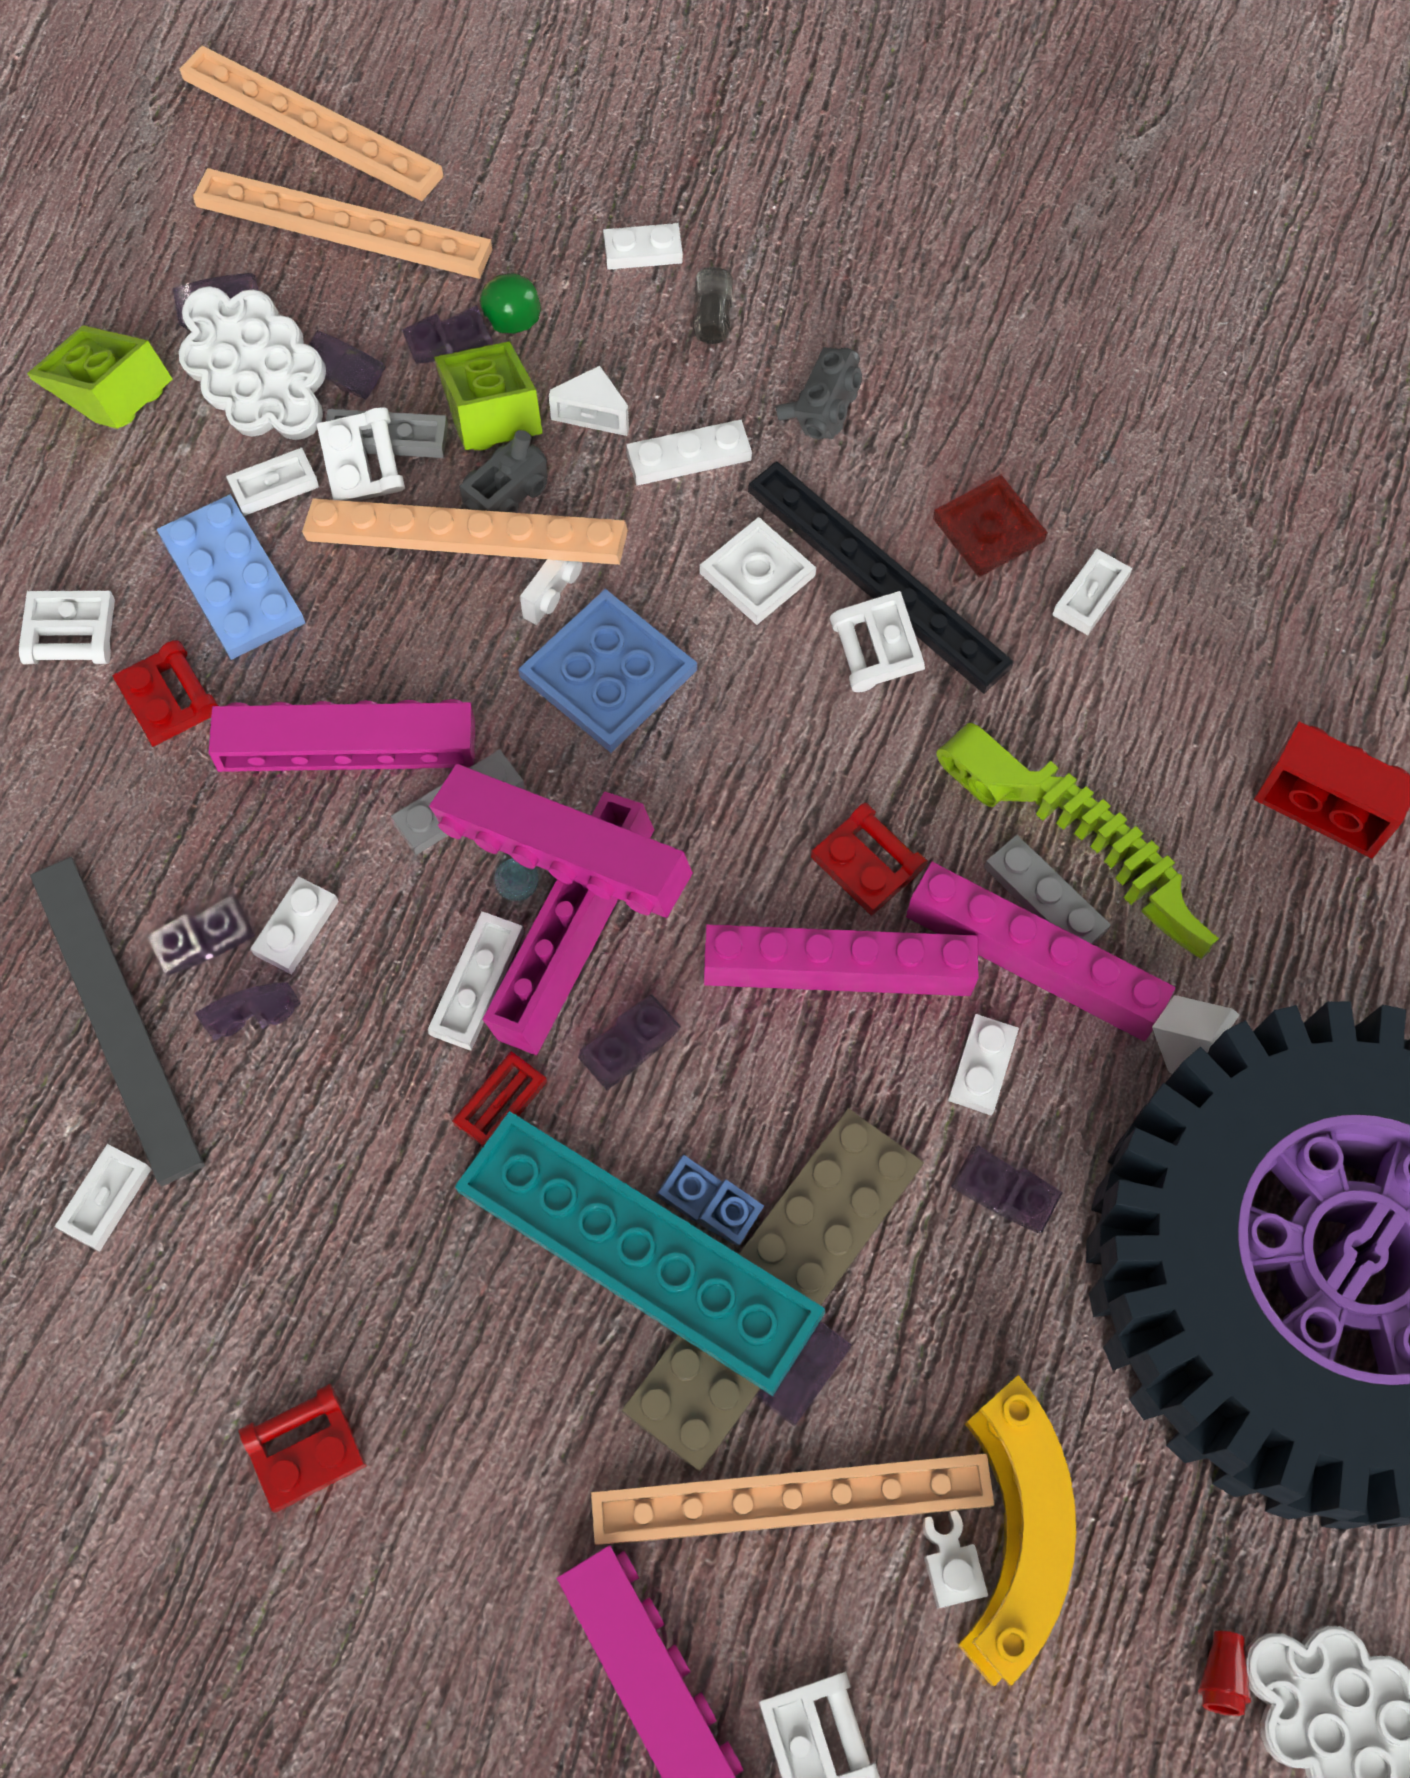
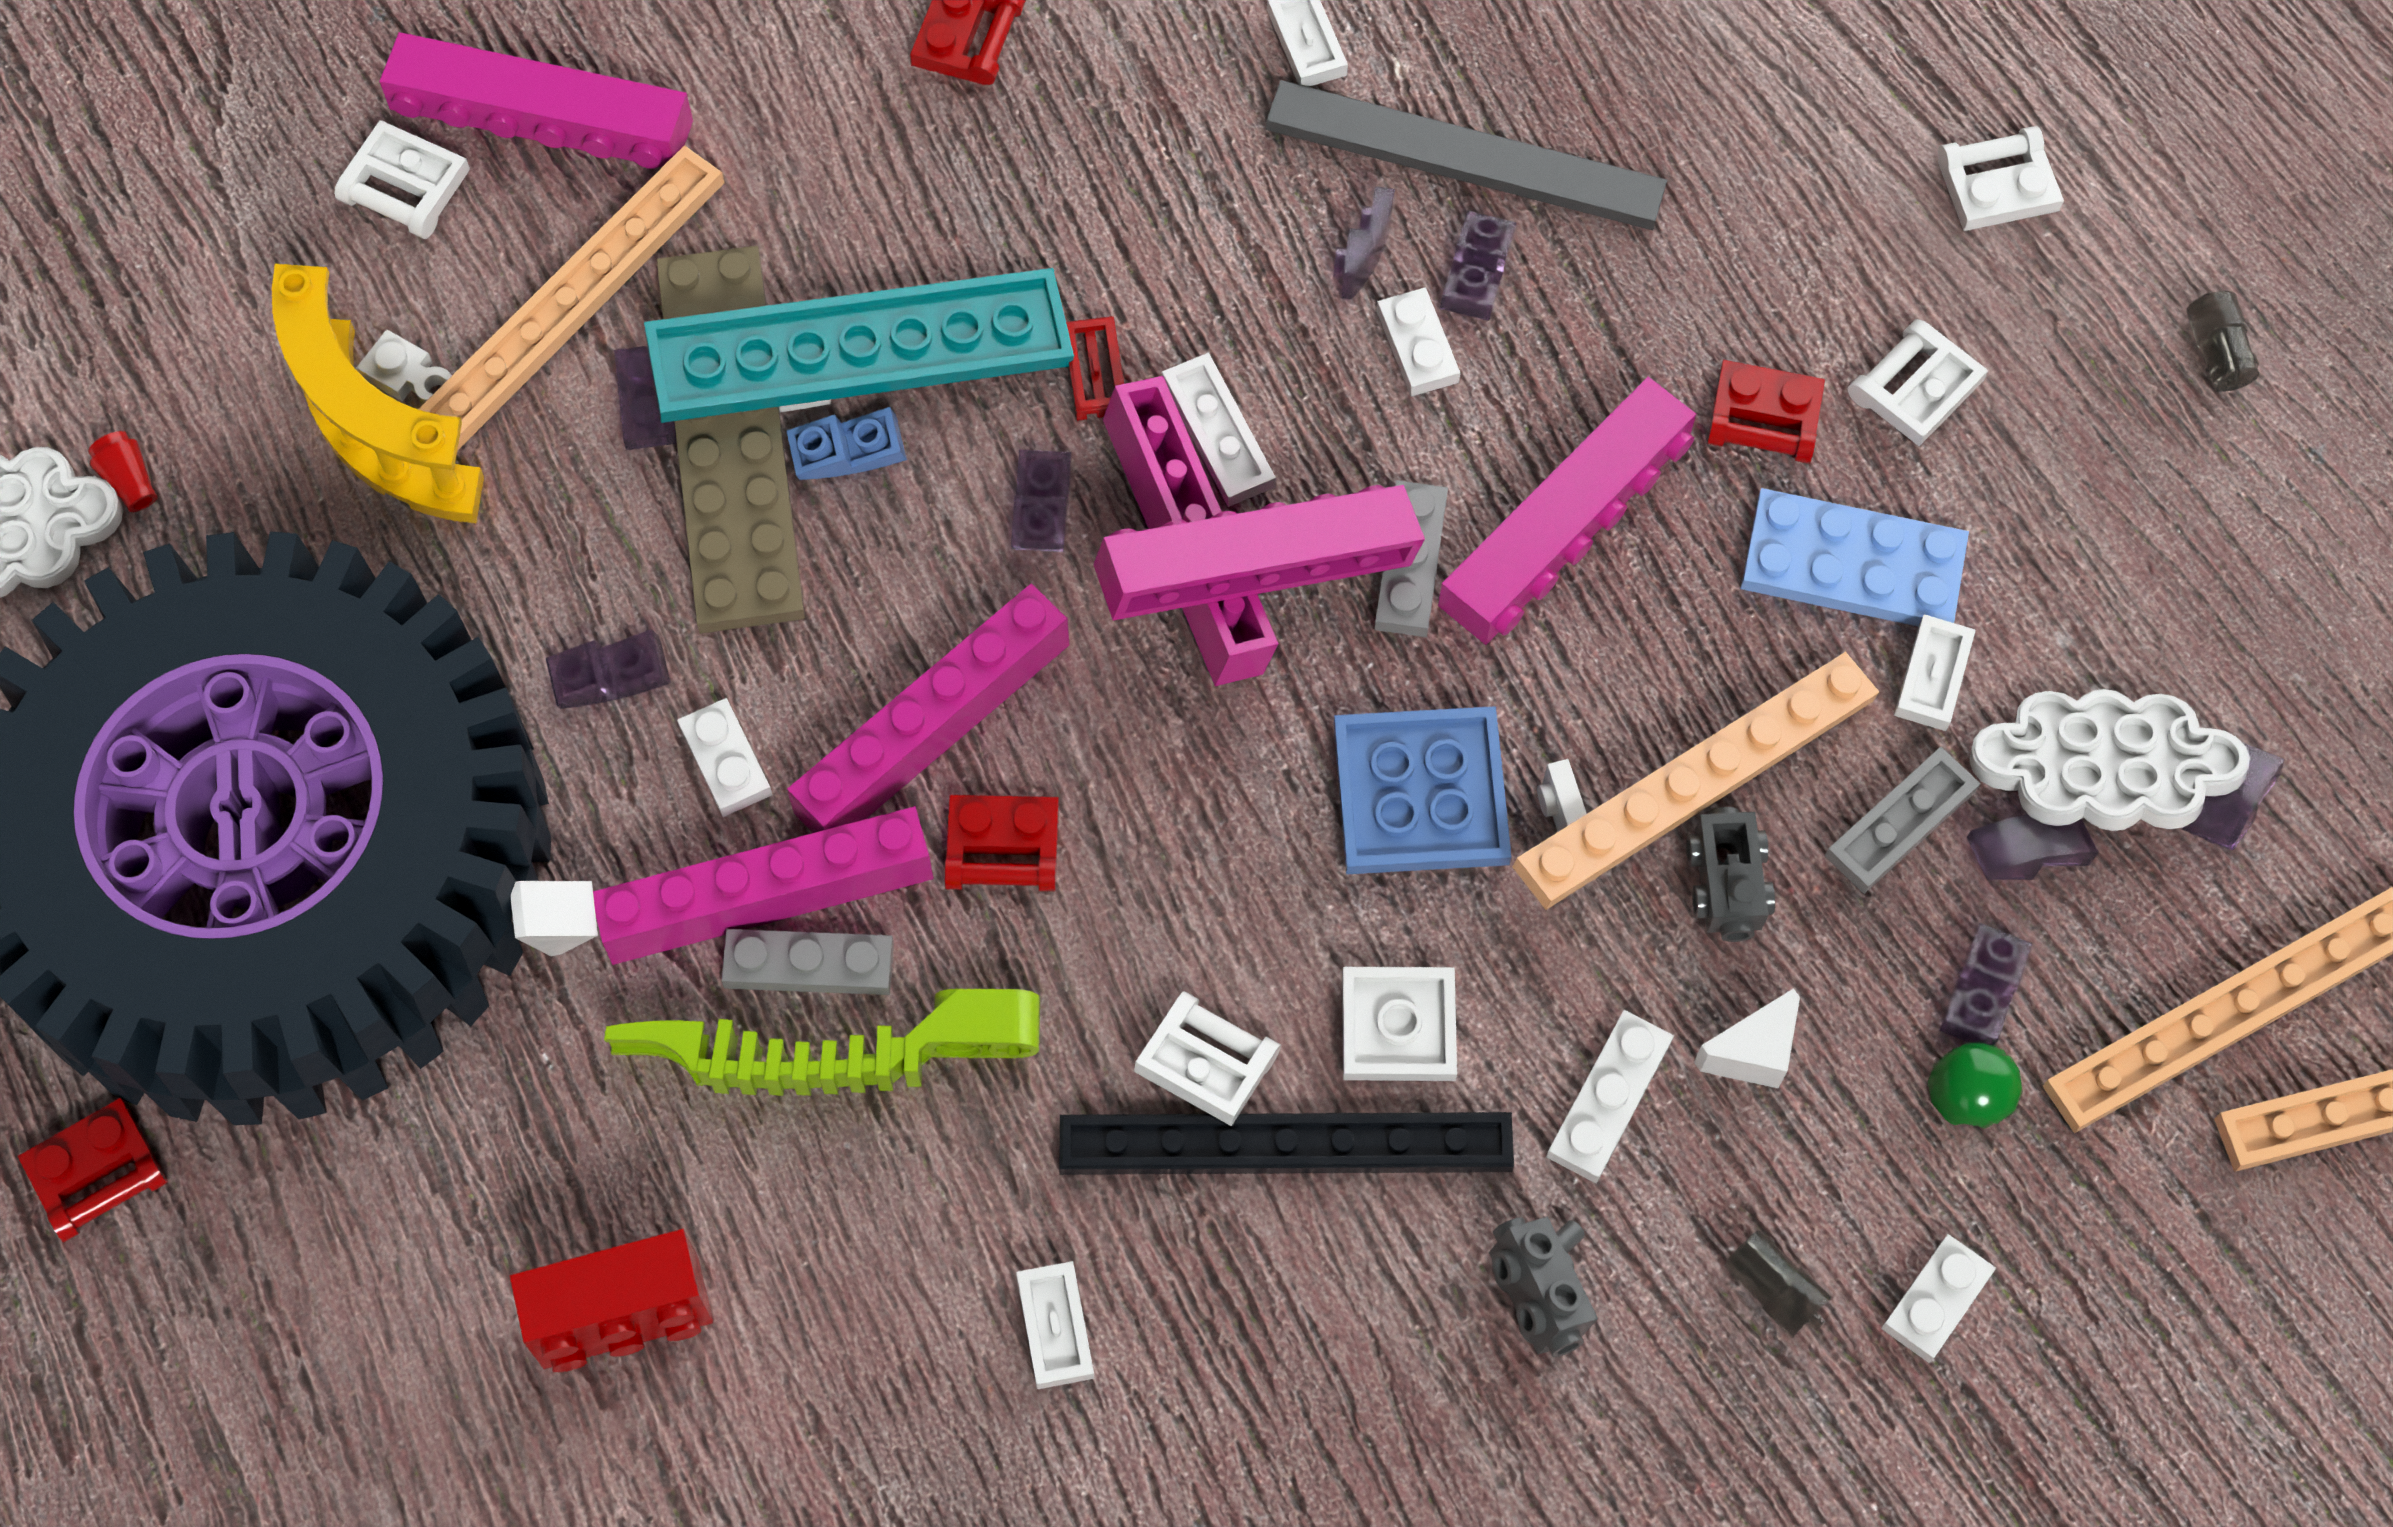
camera: 135 degrees right, 0 degrees up
lime slope [27,325,173,429] -> none
white plate [316,408,405,501] -> none
lime slope [434,341,543,450] -> none
clear red plate [933,474,1048,578] -> none

